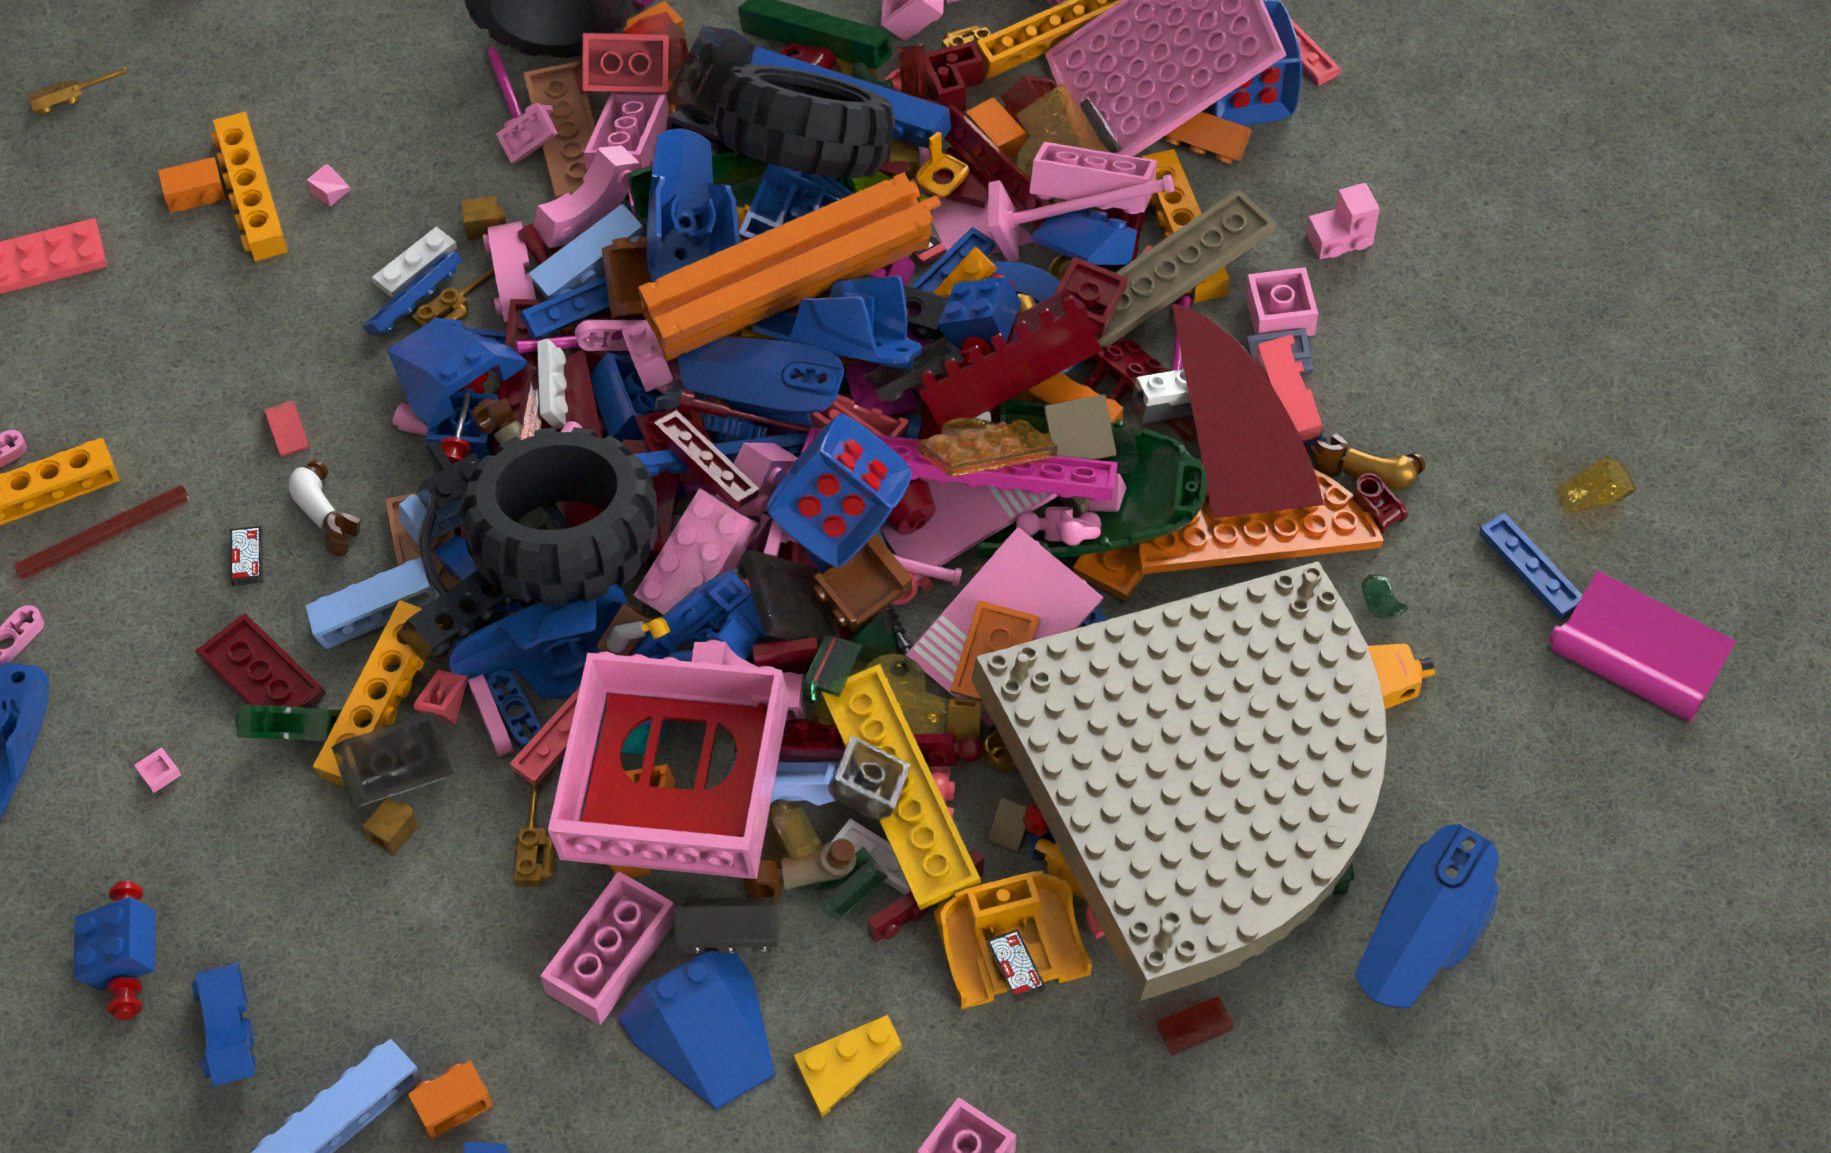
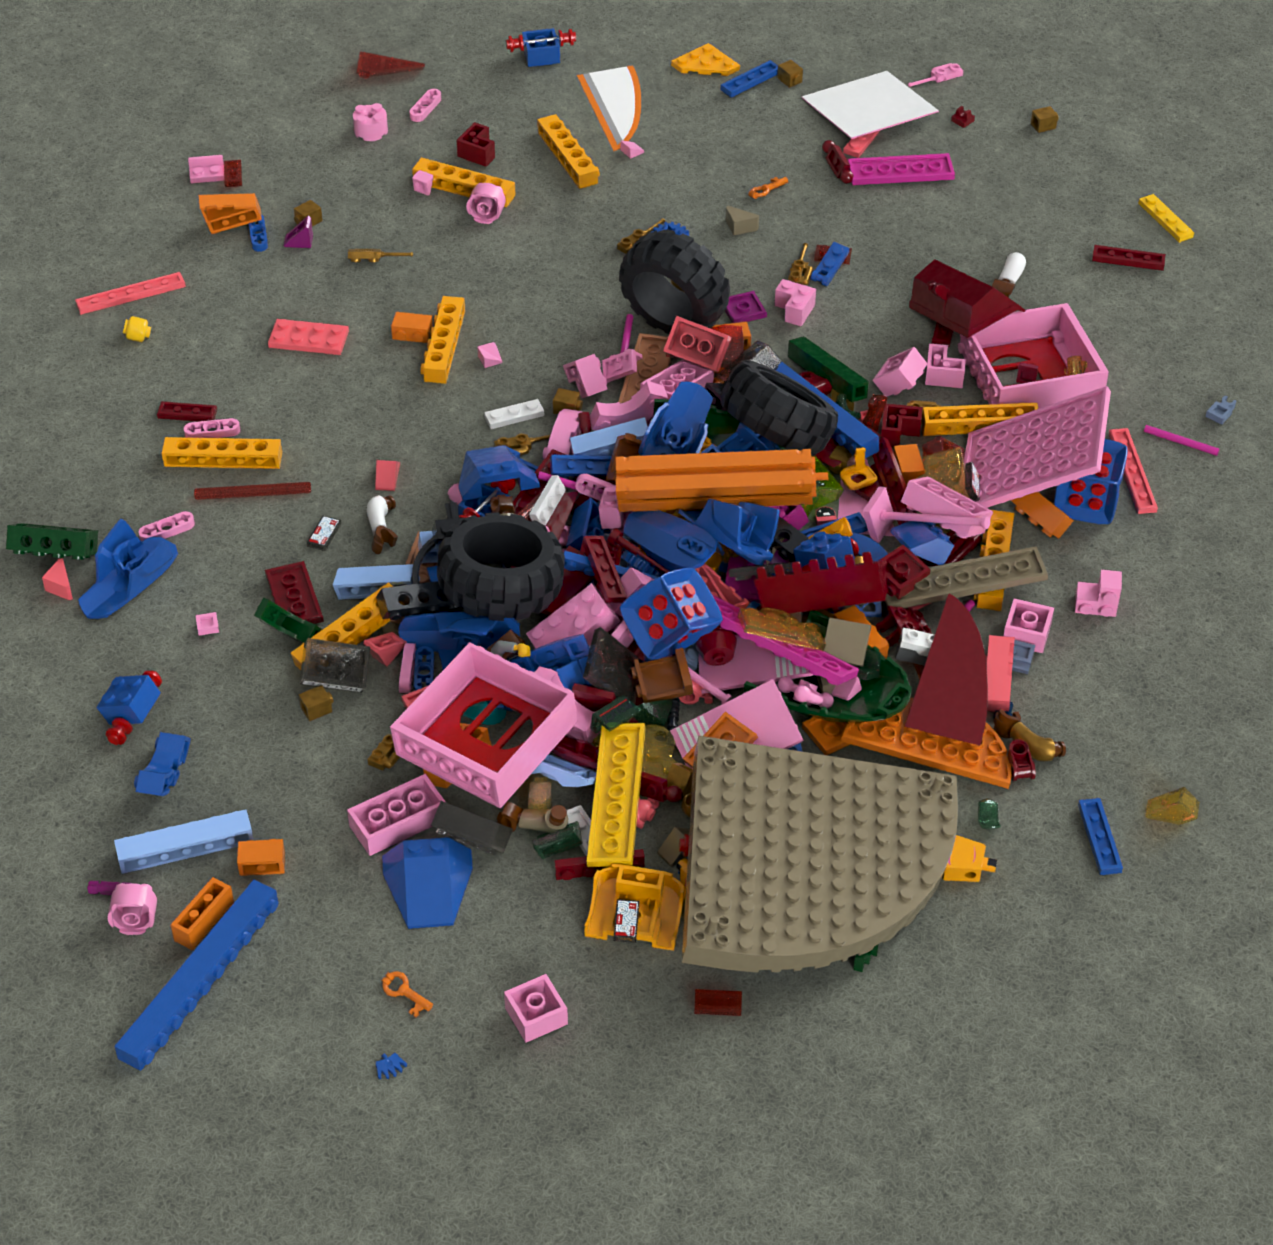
camera: 25 degrees right, 10 degrees down
blue plate [362,252,462,335] -> none
yellow wing [794,1015,902,1118] -> none
clear smoke slope [828,735,911,820] -> none
blue piece [1355,824,1499,1008] -> none
dark pink door [1548,570,1736,723] -> none
none -> bright pink brick [563,354,608,398]

